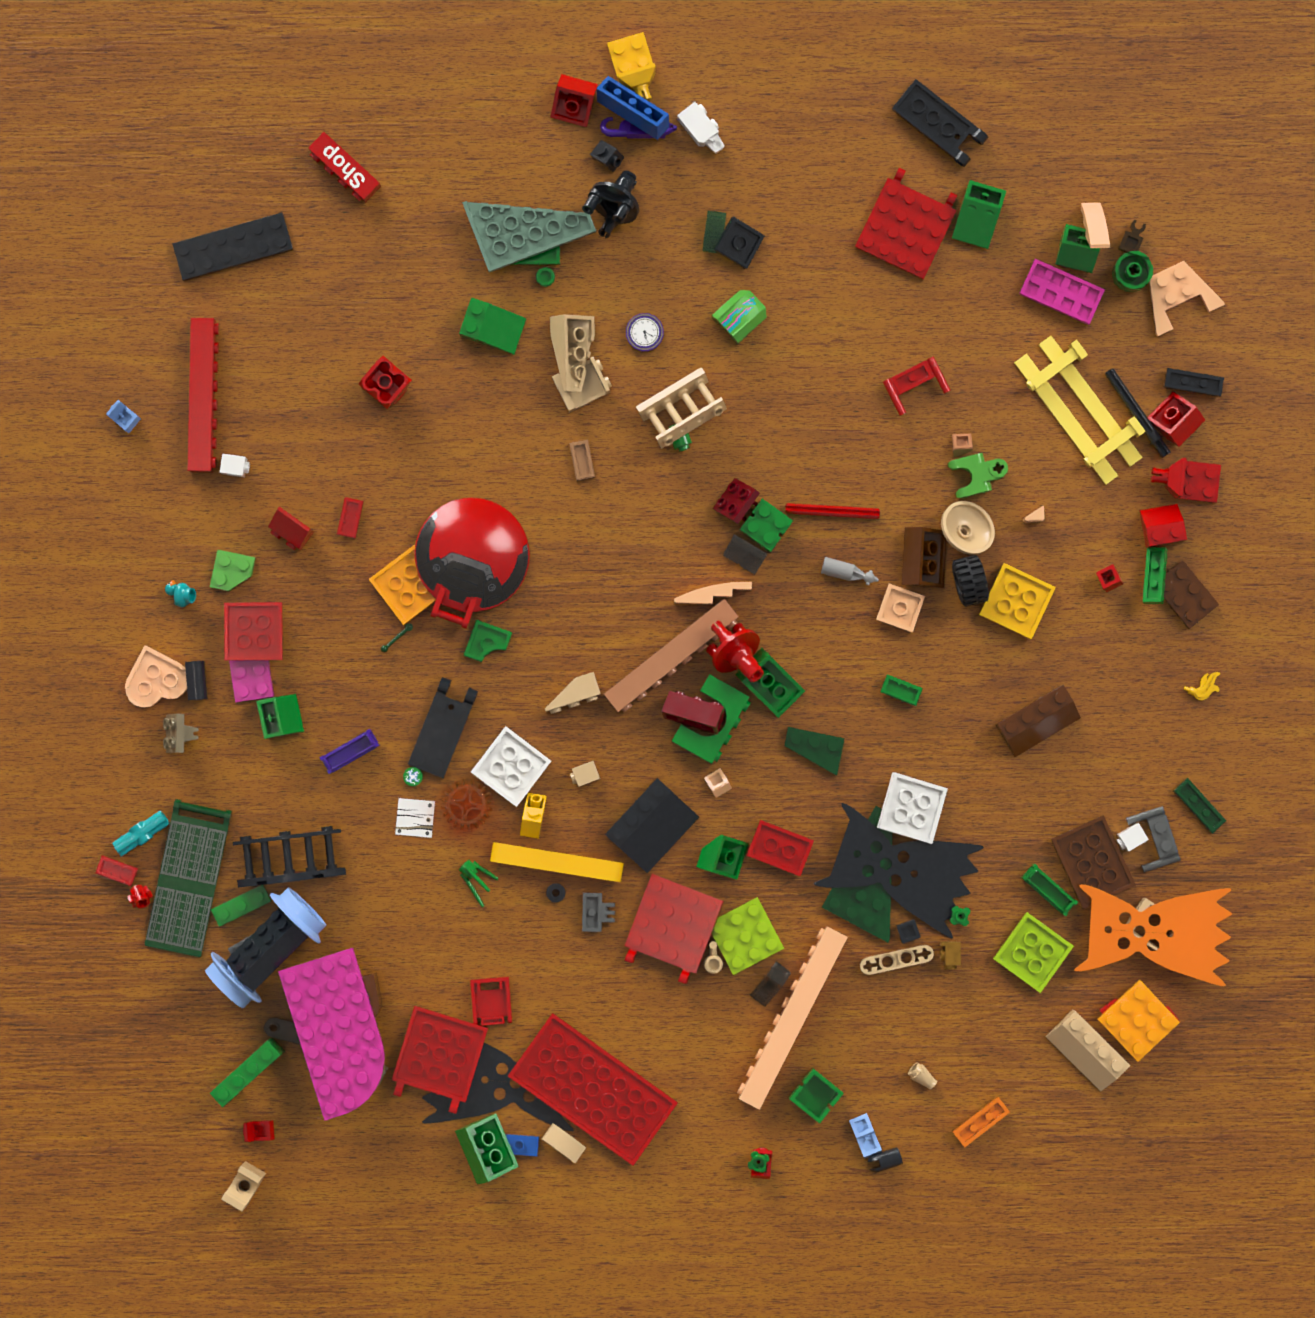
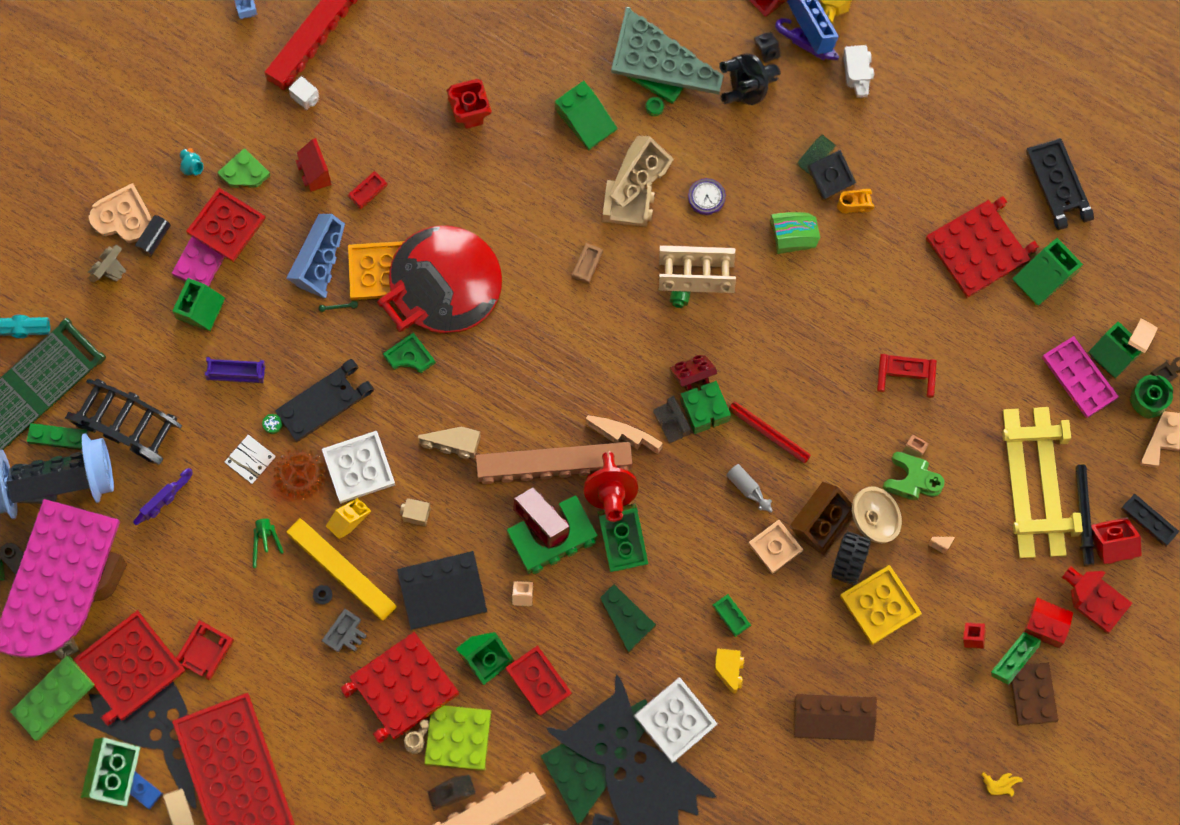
camera: 35 degrees right, 15 degrees down
none -> bright green plate [10,656,95,741]
none -> dark purple plate [133,468,193,526]
none -> medium blue wedge [287,214,345,298]
none -> yellow slope [714,649,744,694]
none -> light orange piece [837,189,874,214]

